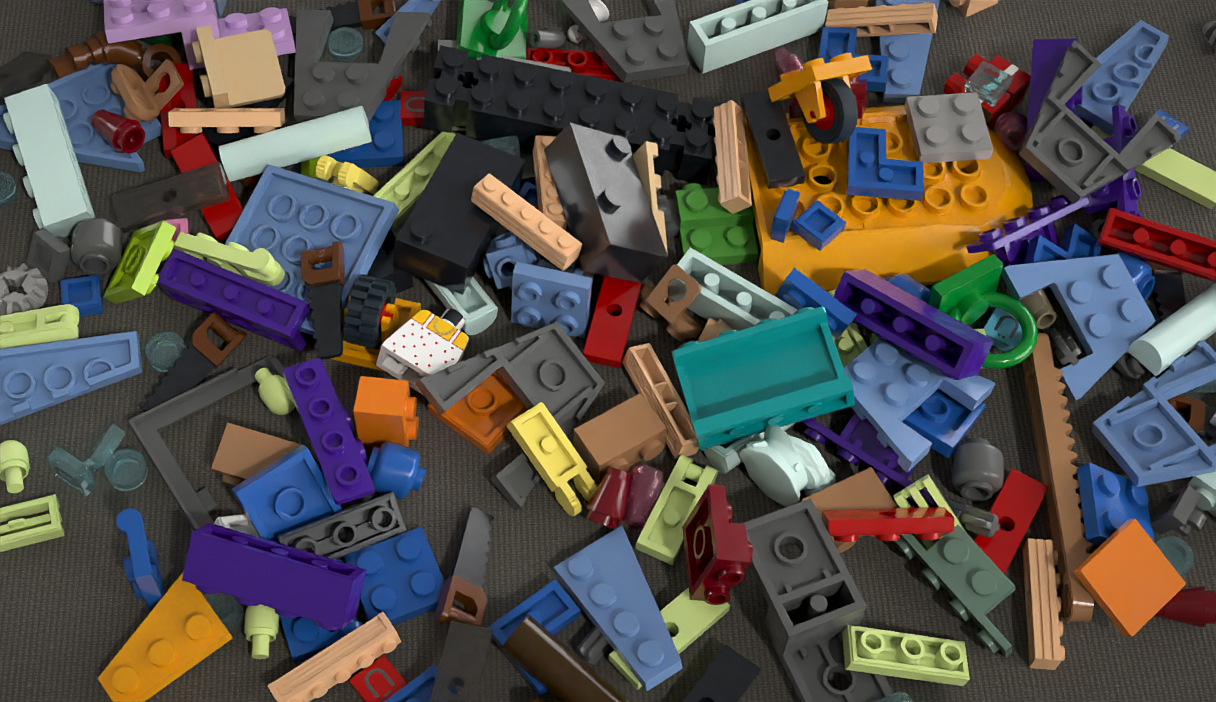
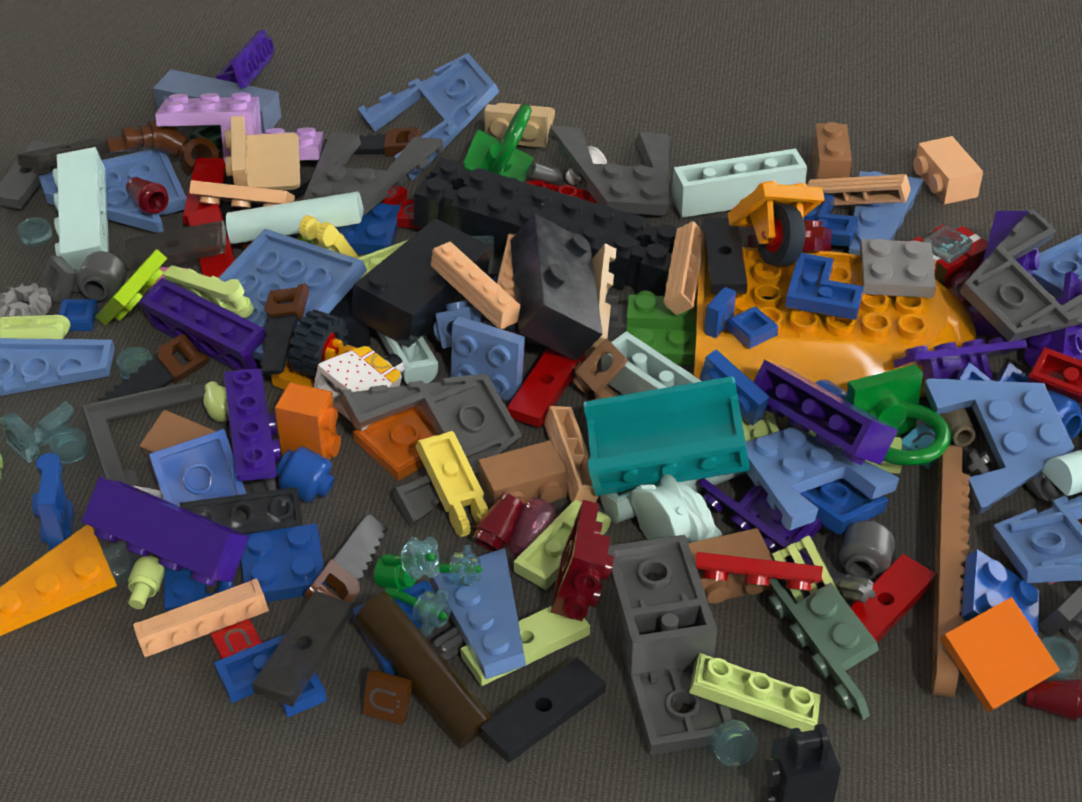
camera: 15 degrees right, 15 degrees down
medium nougat bracket [110,60,184,123] -> none
clear light blue tile [328,27,363,62] -> none
light nougat piece [1022,538,1065,670] -> none
none -> clear light blue plant [374,537,482,636]

